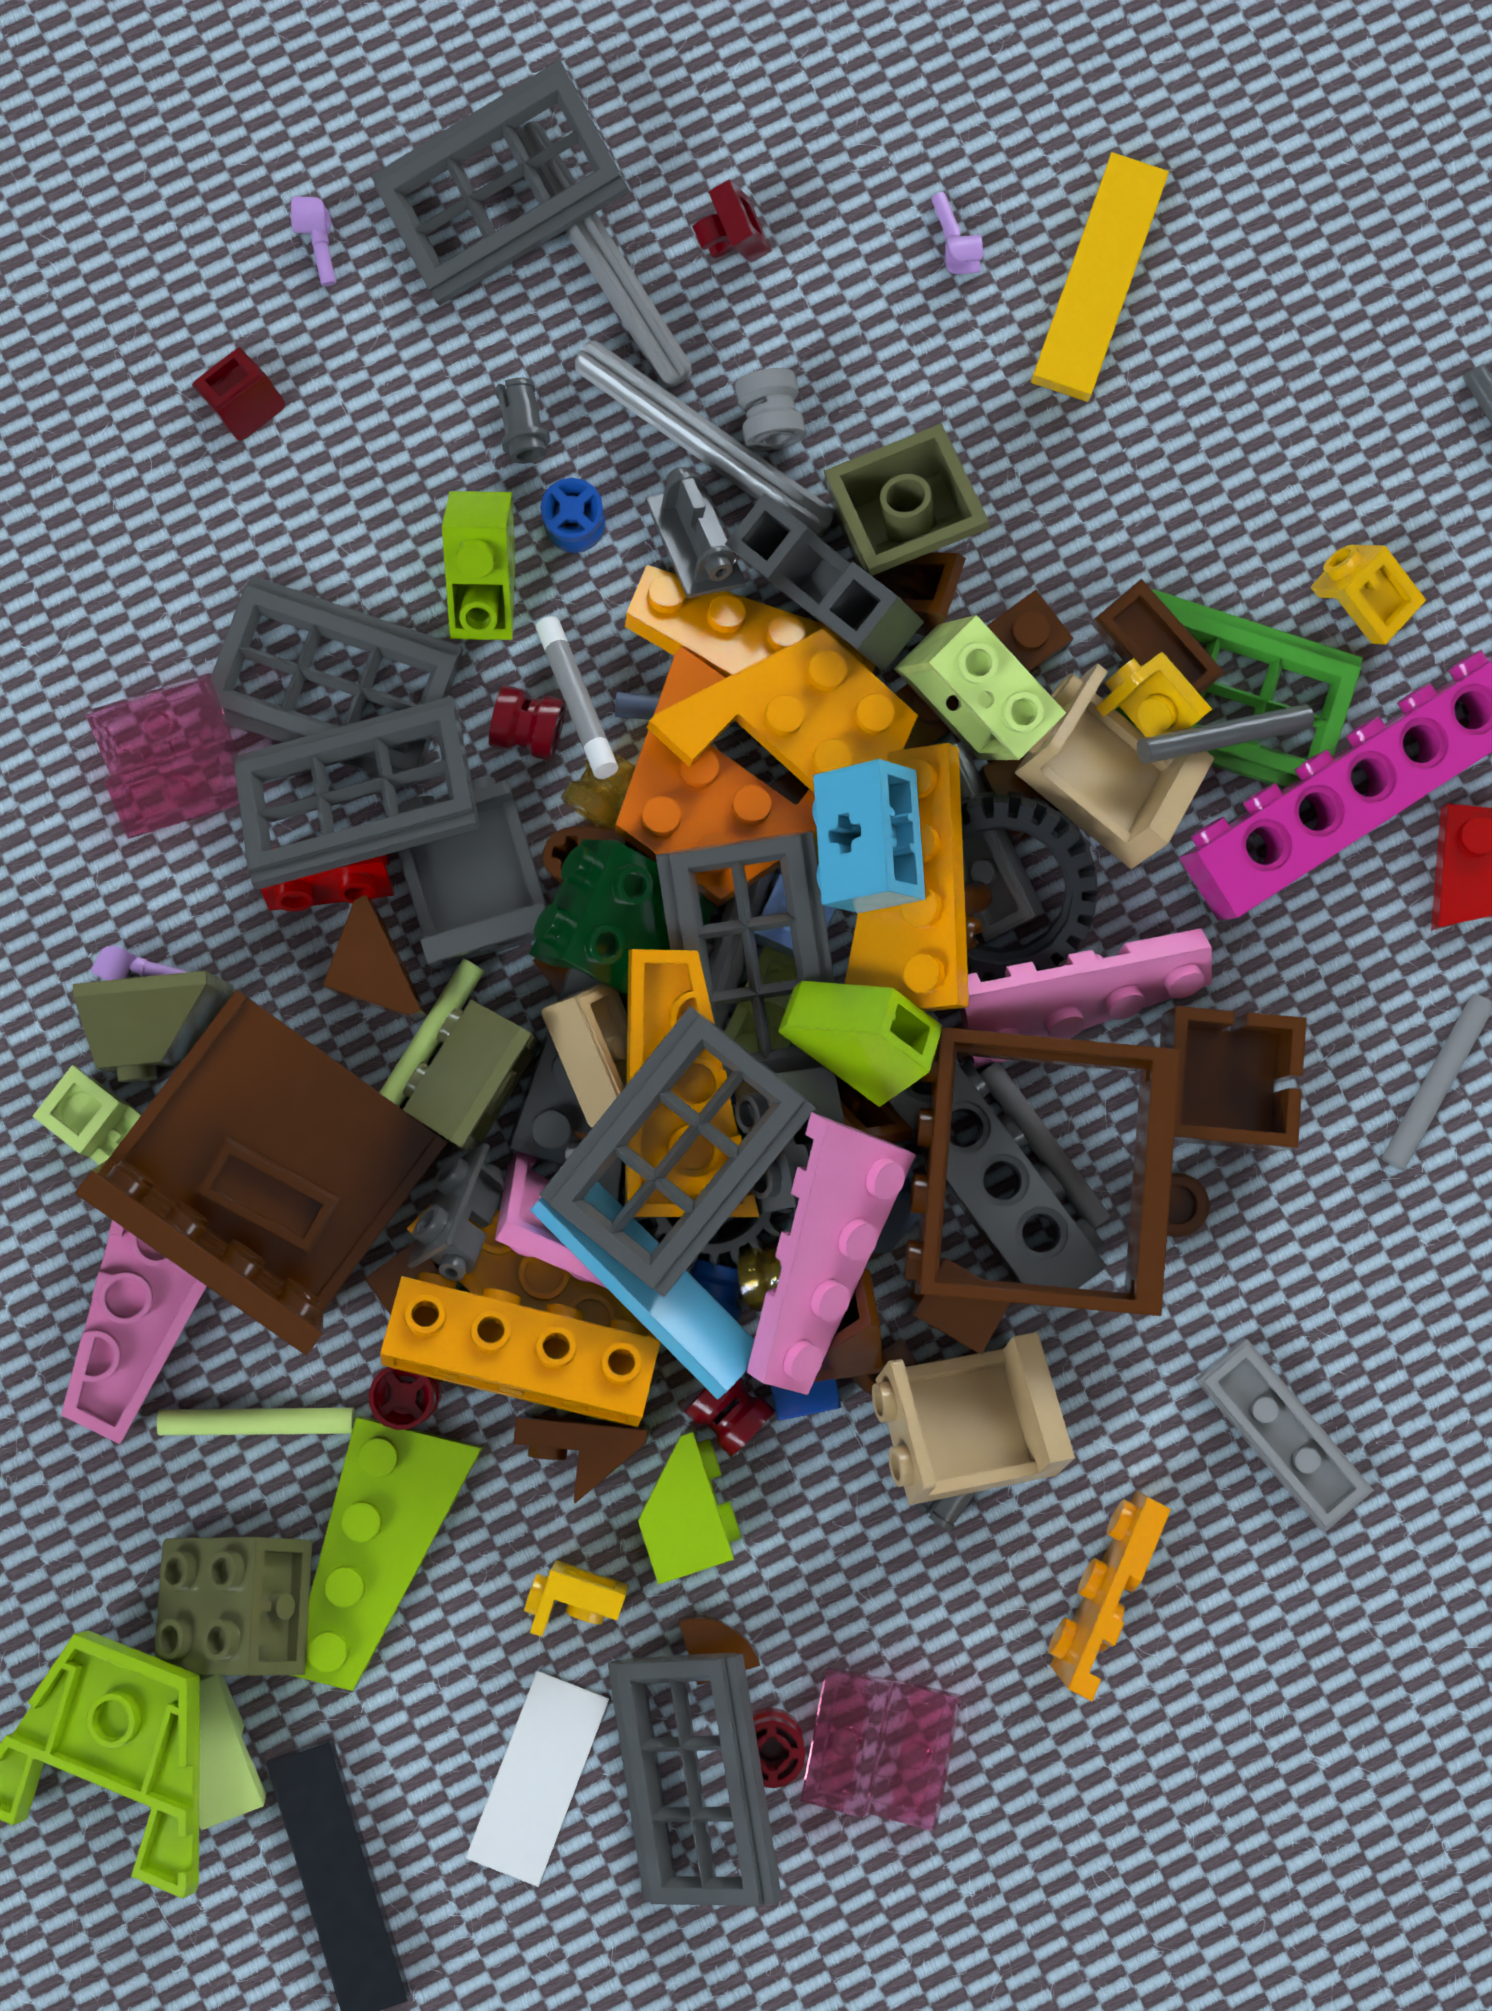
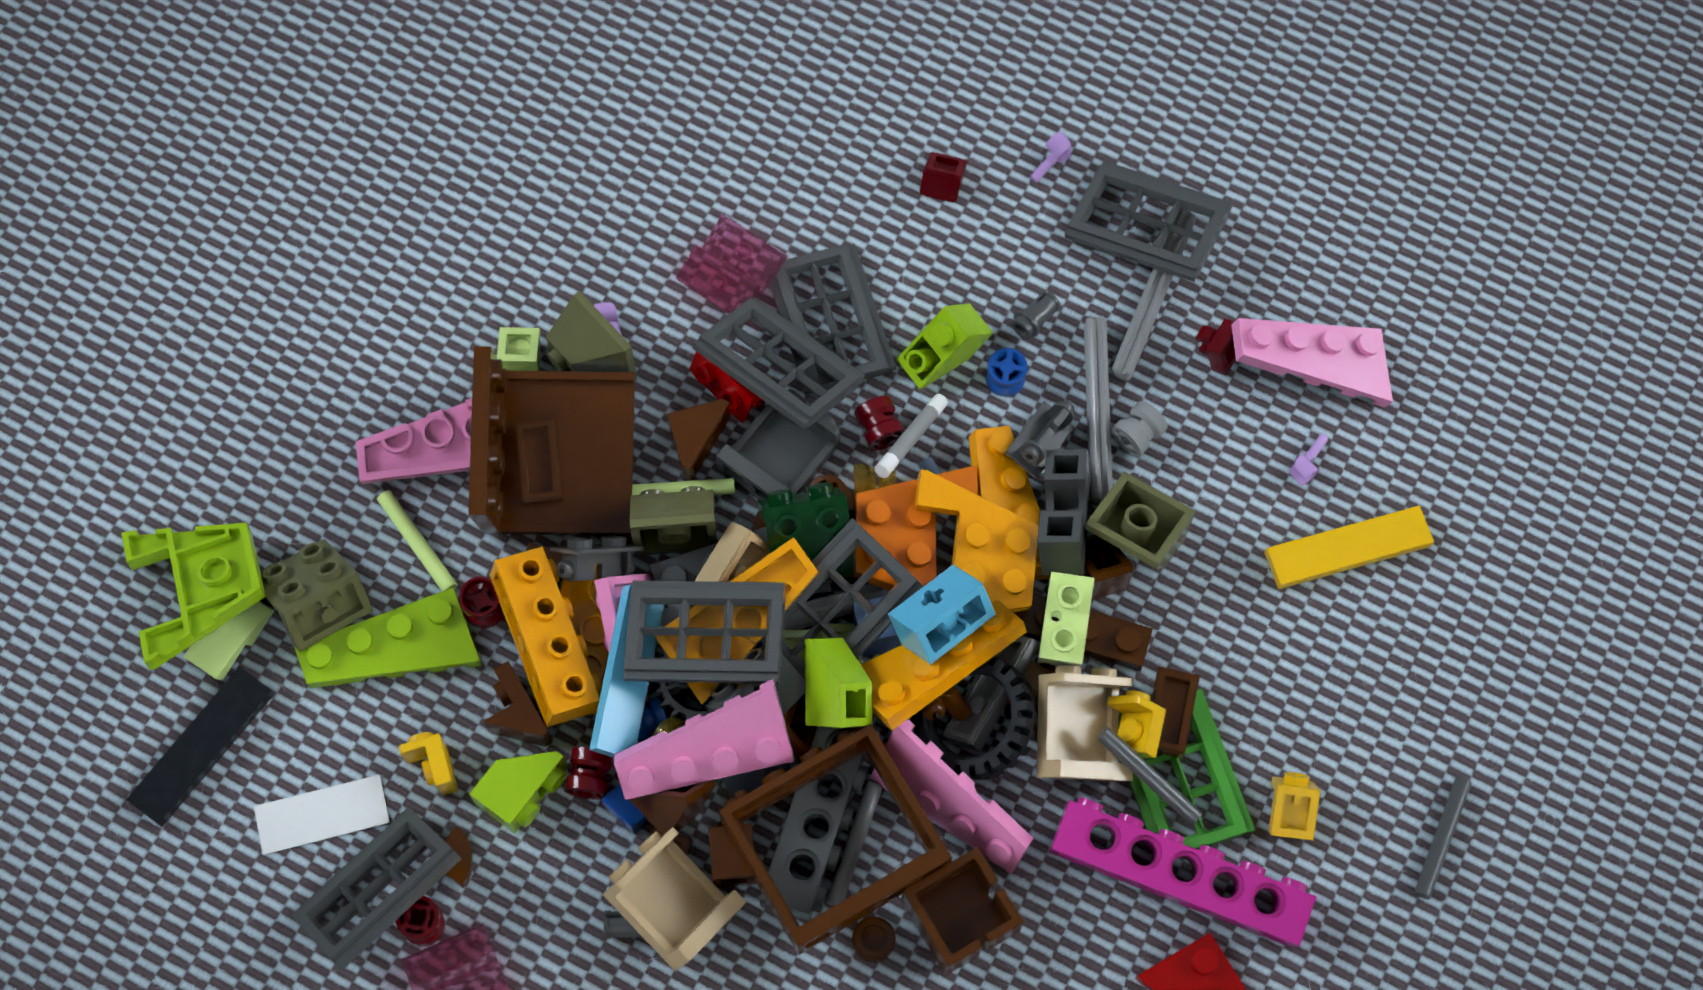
camera: 55 degrees right, 15 degrees down
none -> bright pink wing [1231,318,1393,408]

